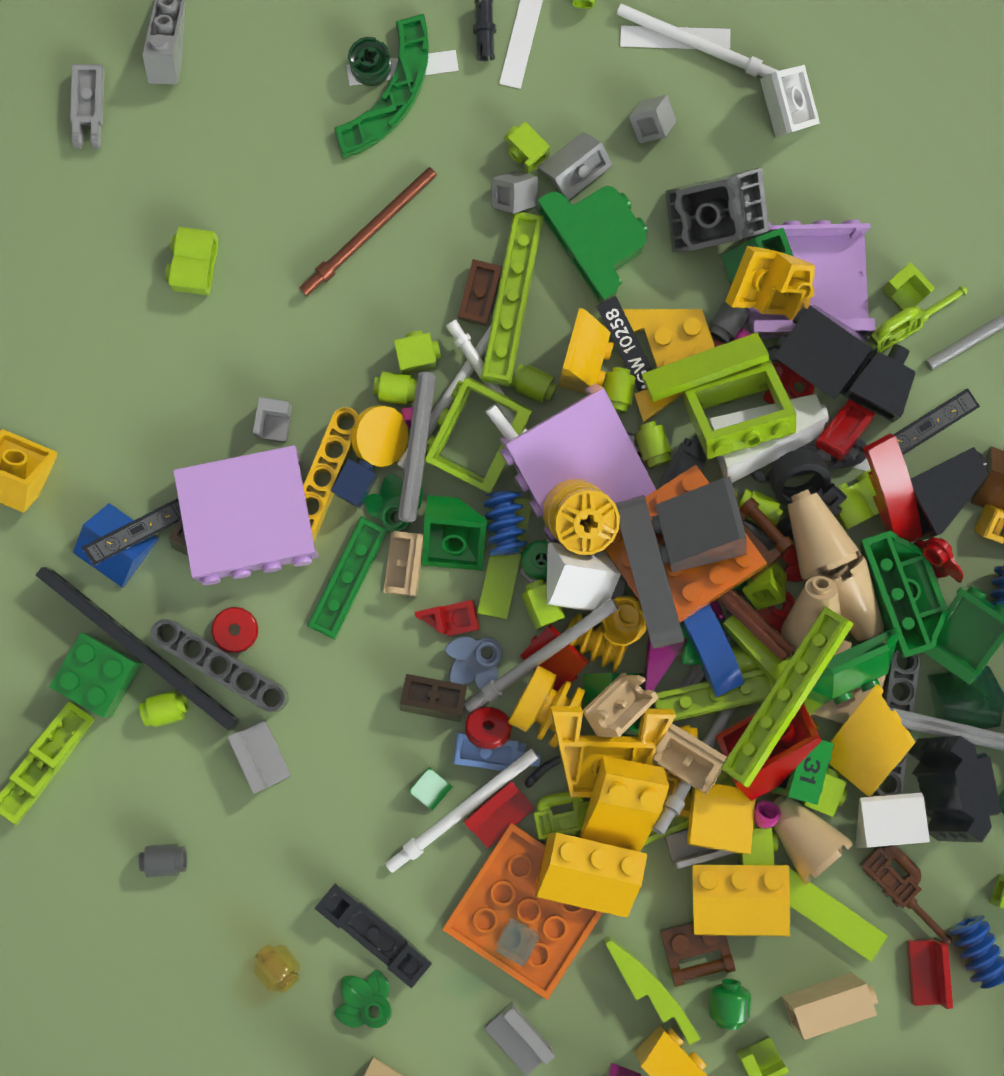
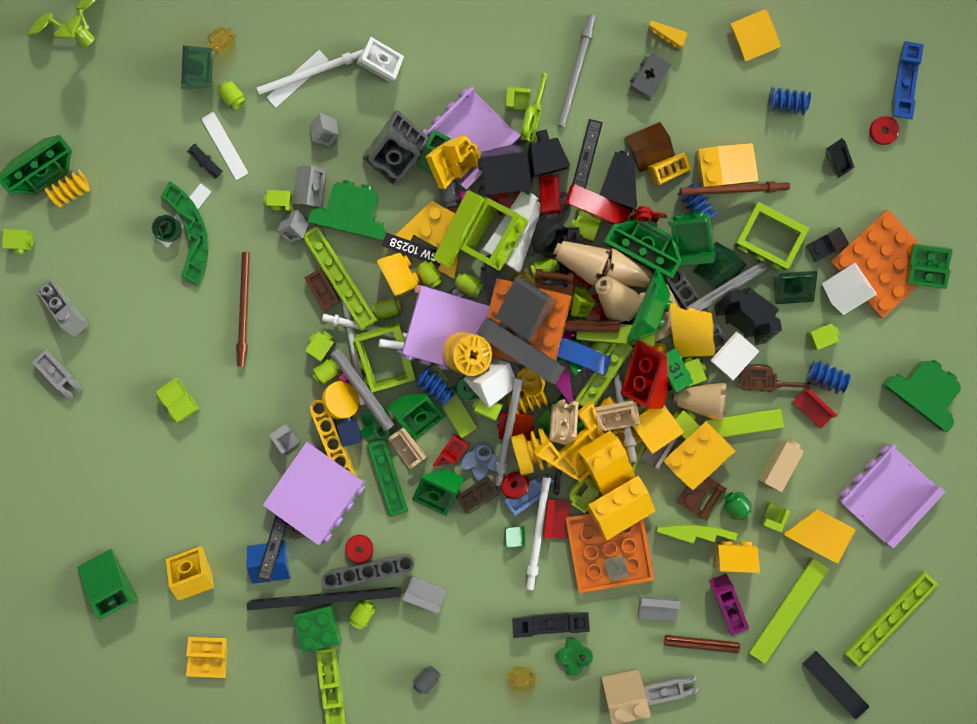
camera: 30 degrees left, 5 degrees up
lime tile [720,606,854,788] -> none
dark pink hinge [754,800,781,829] -> none
none -> green slope [412,470,464,516]

